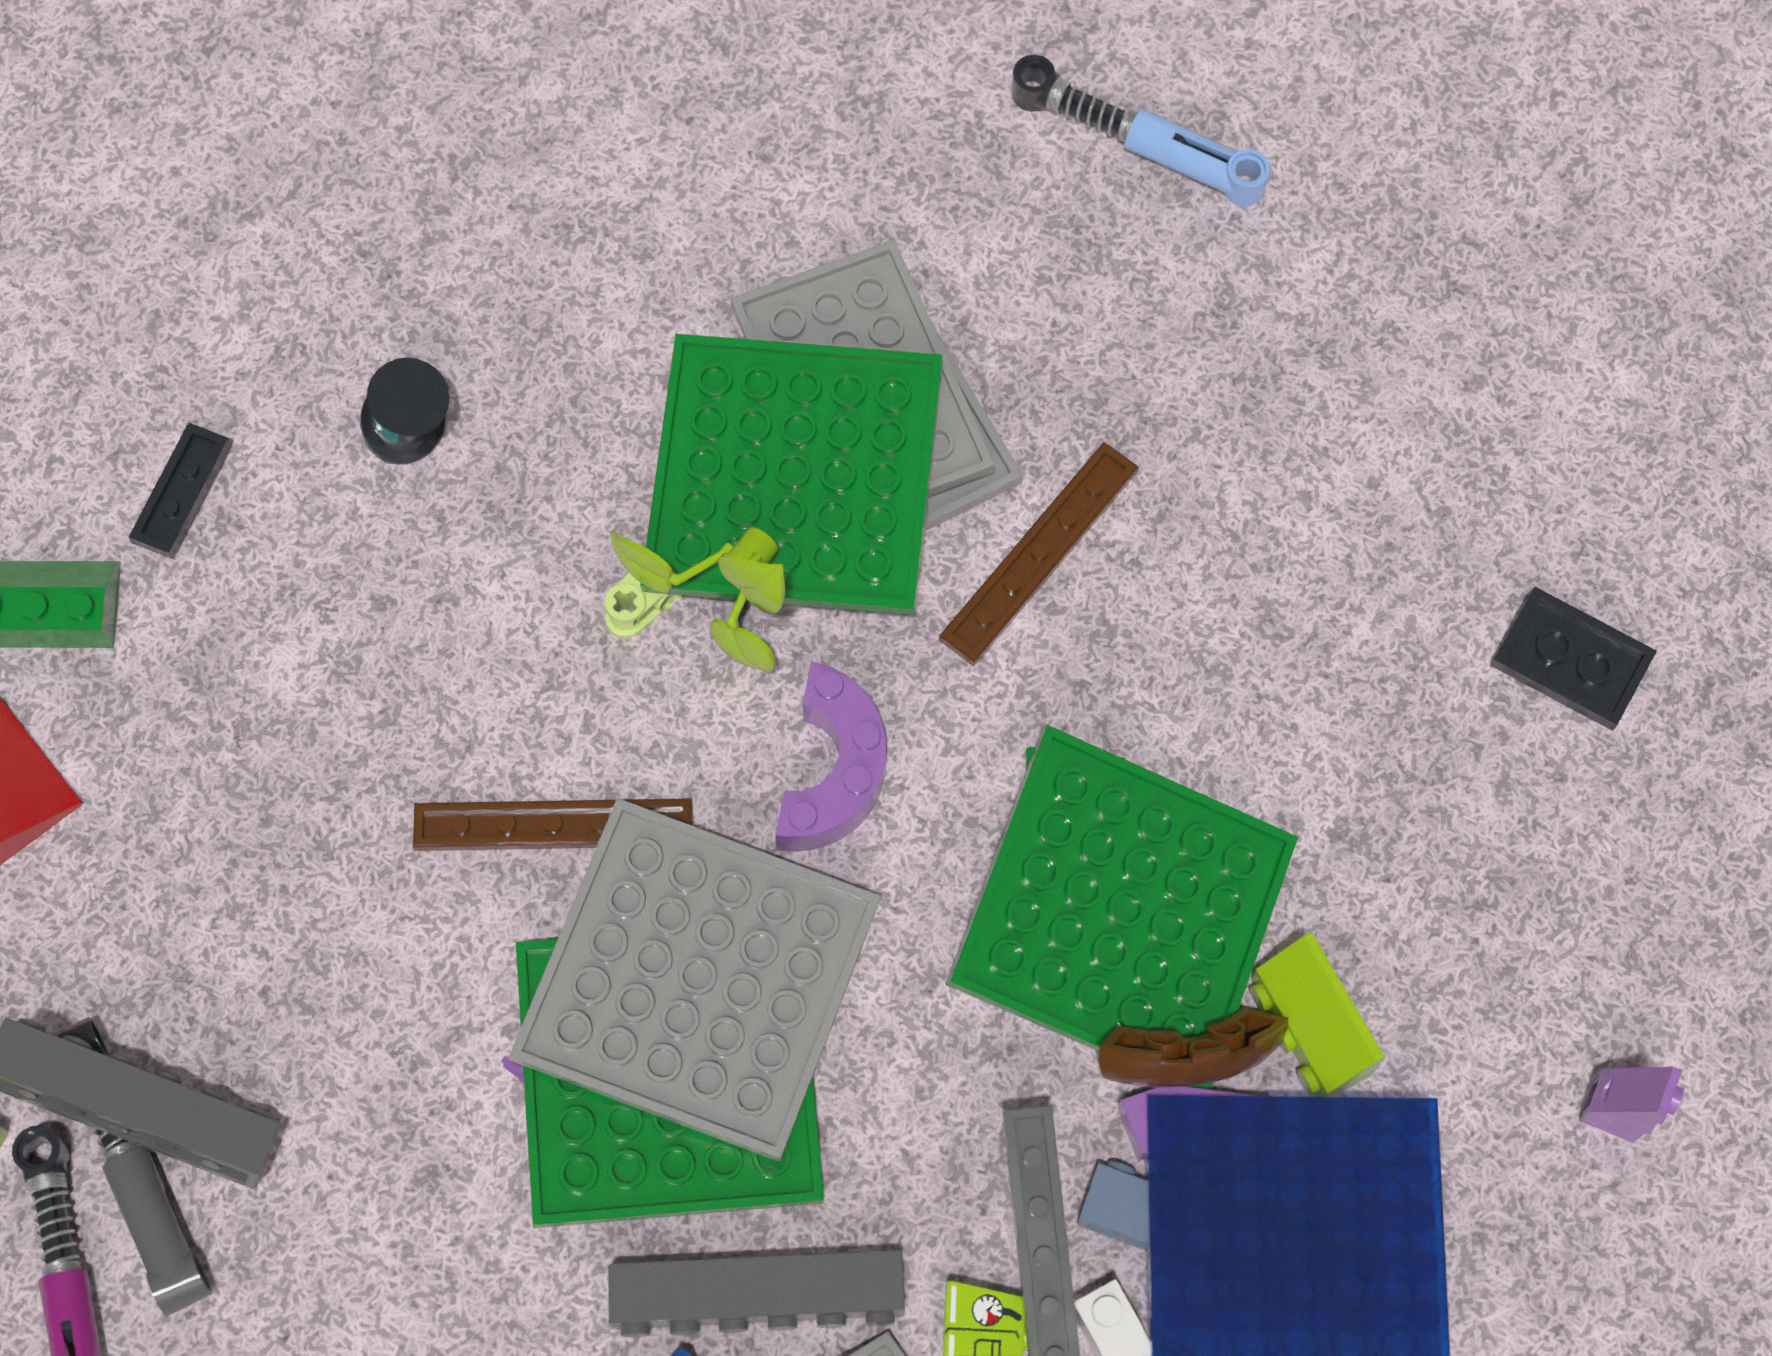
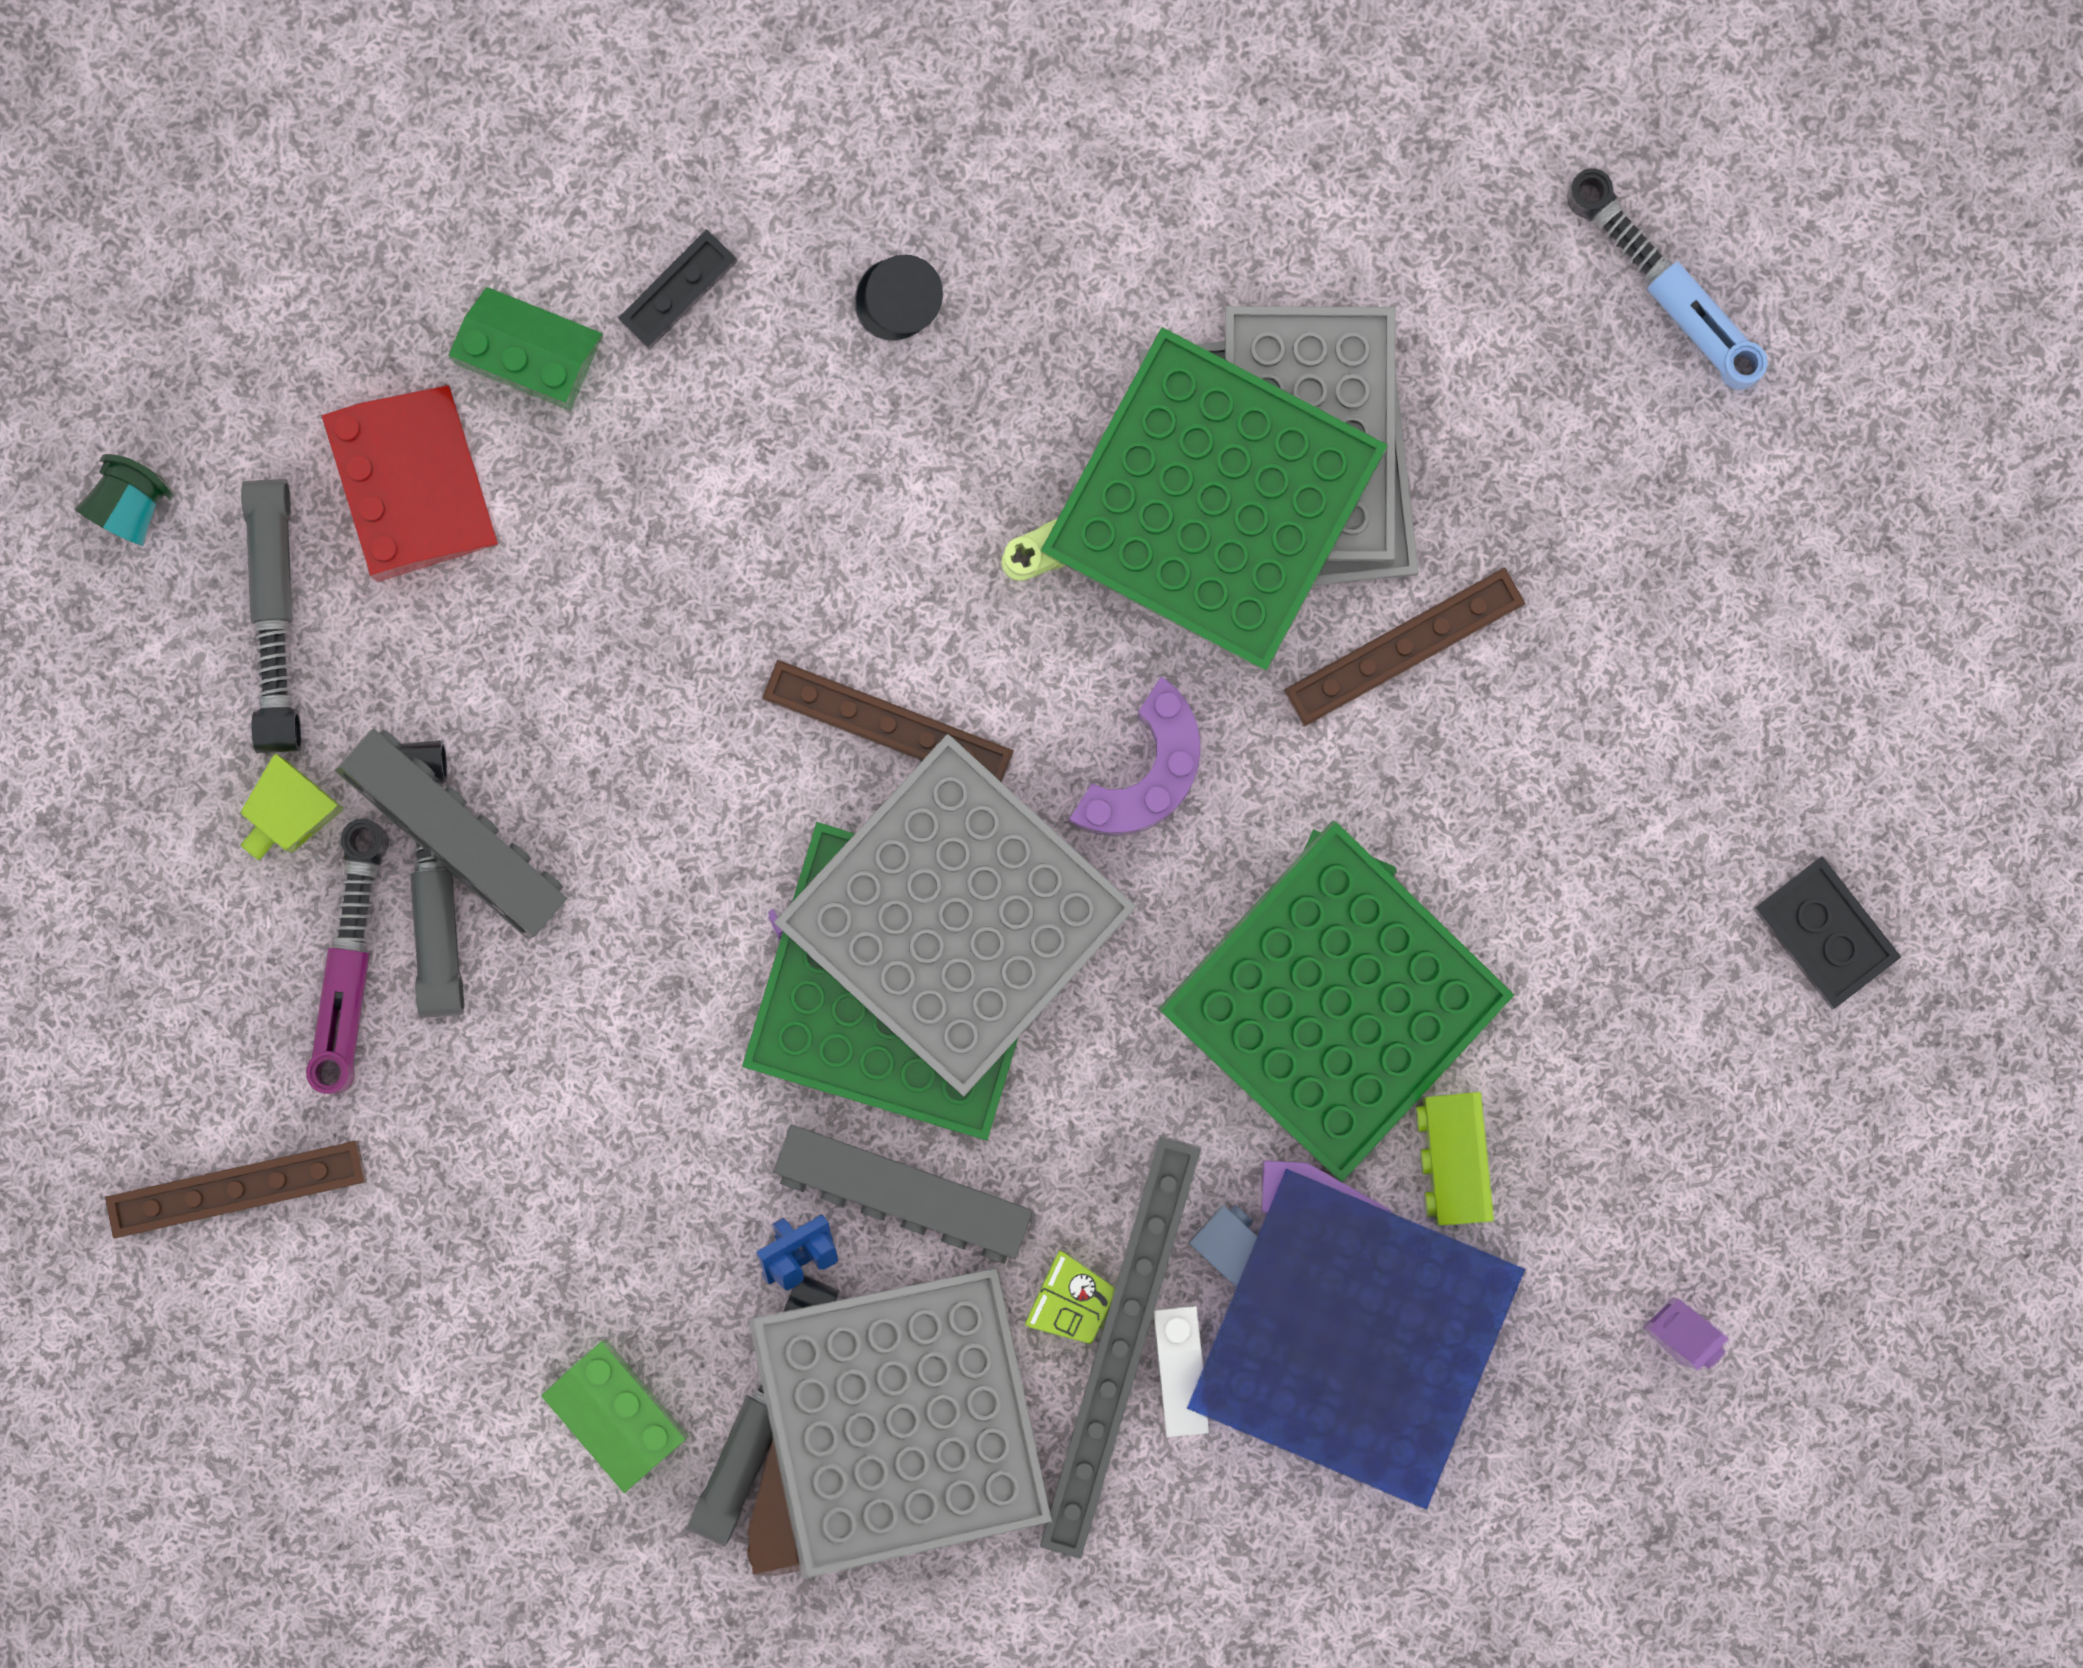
camera: 25 degrees right, 15 degrees up
lime plant [610,527,785,673] -> none
reddish brown brick [1099,1007,1289,1088] -> none

